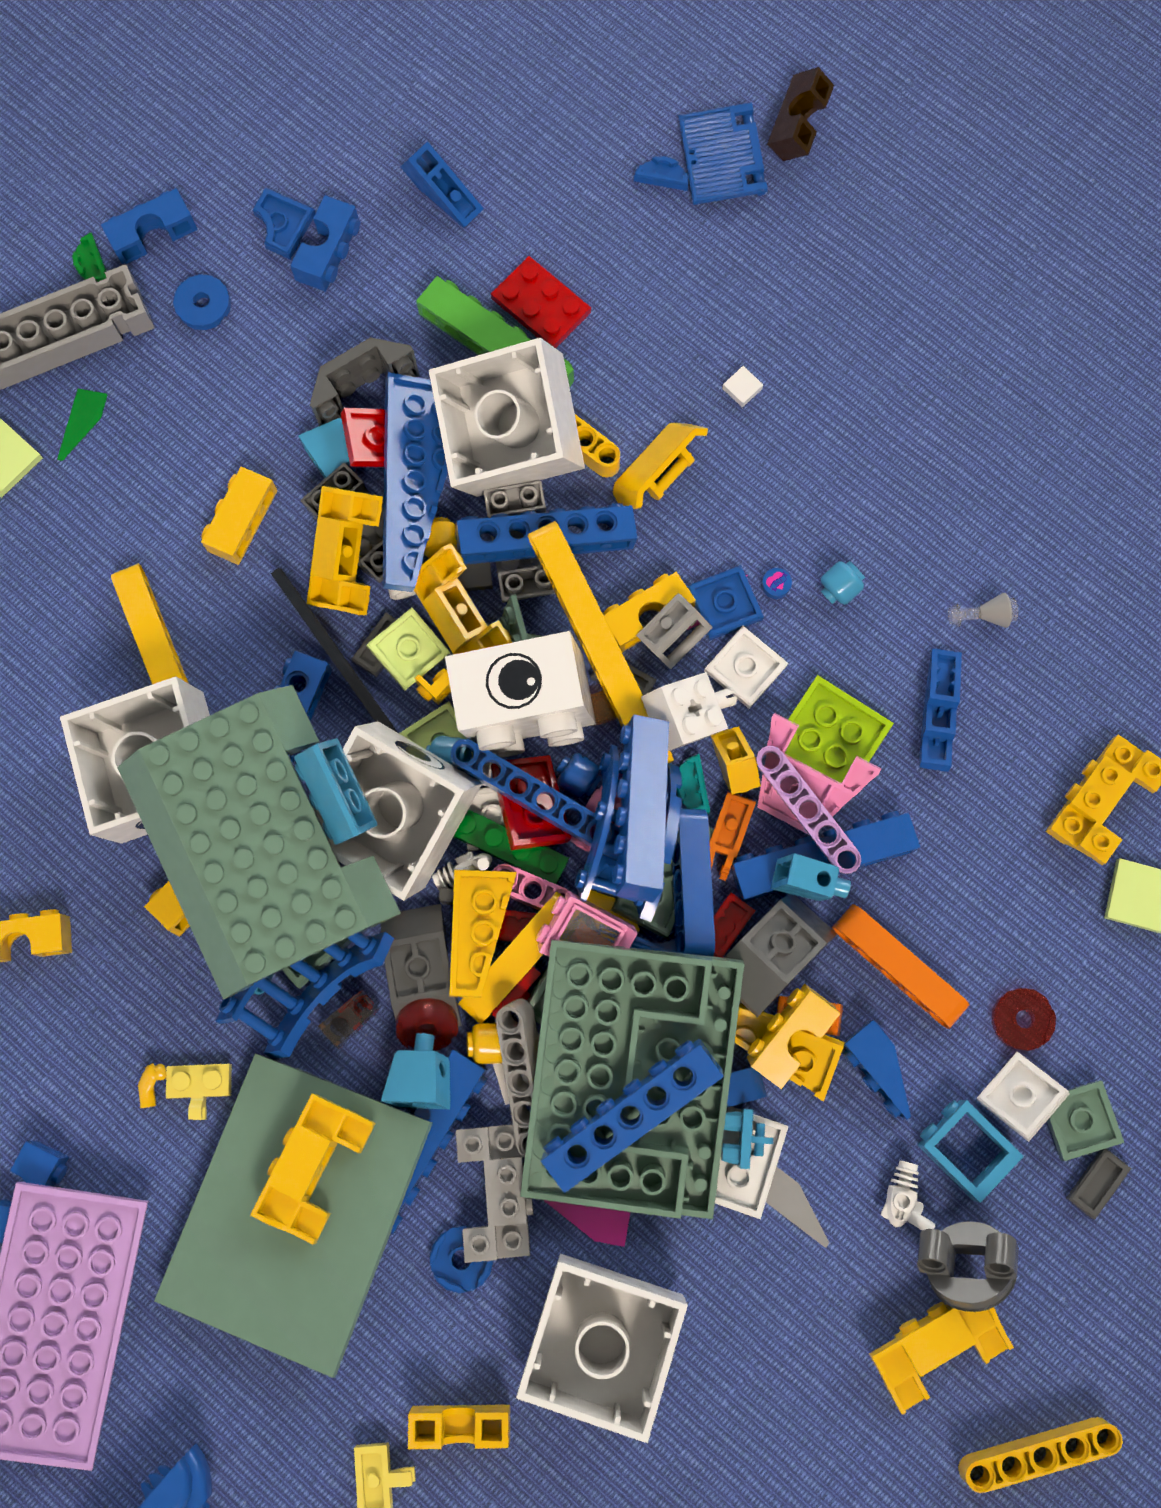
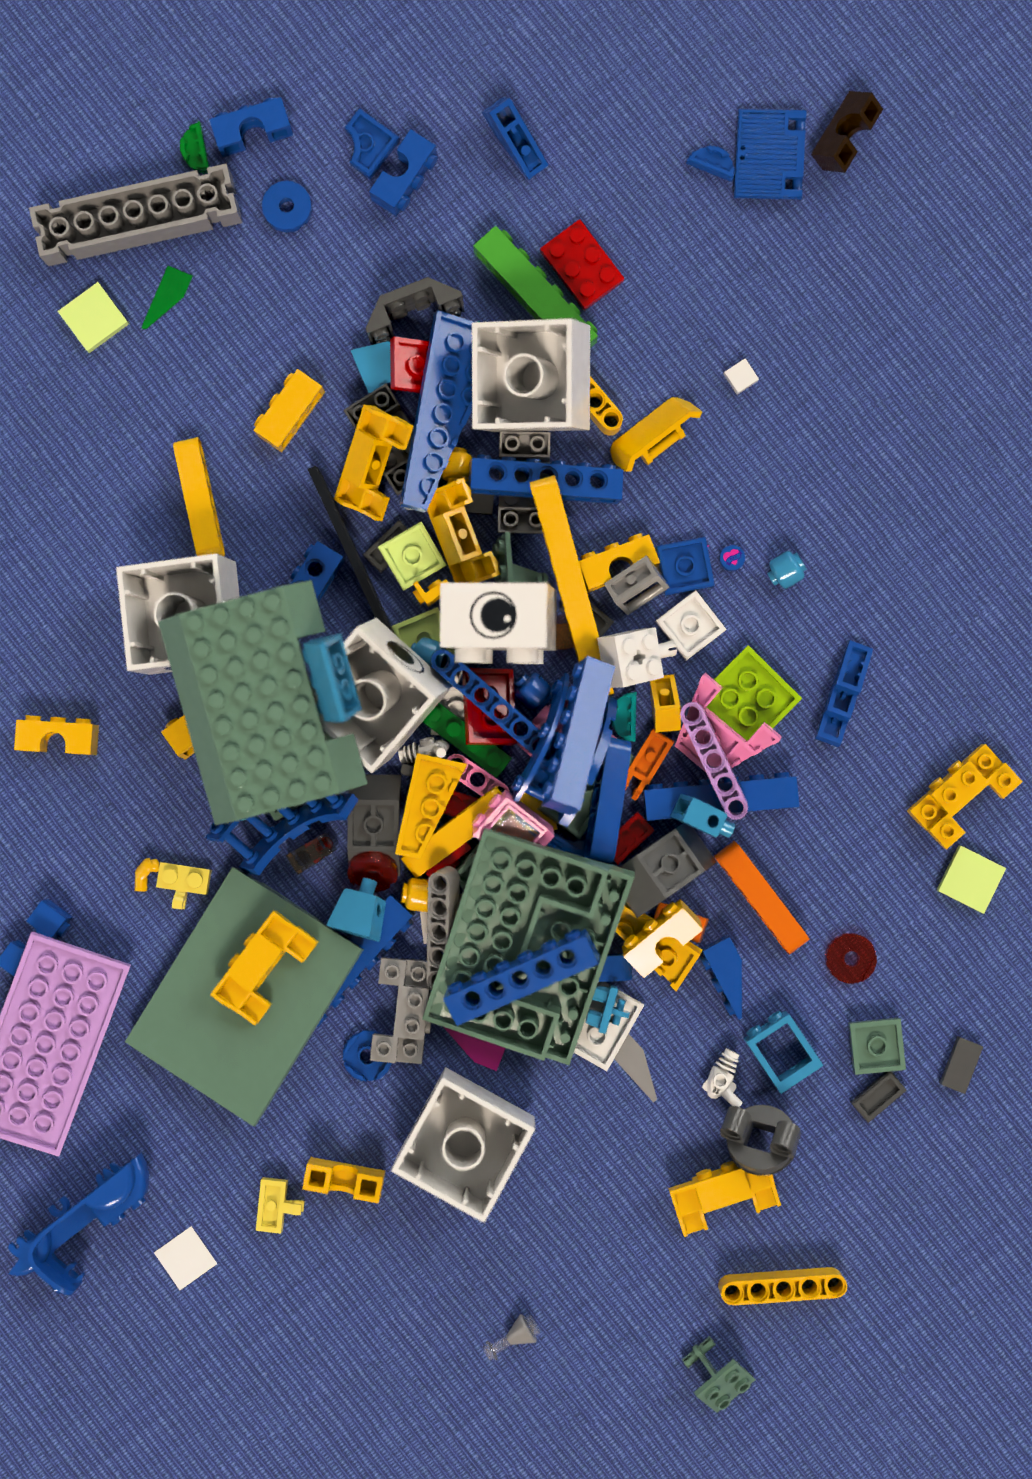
camera: 15 degrees right, 10 degrees up
piece [948,593,1018,628] -> none
white tile [977,1052,1069,1142] -> none

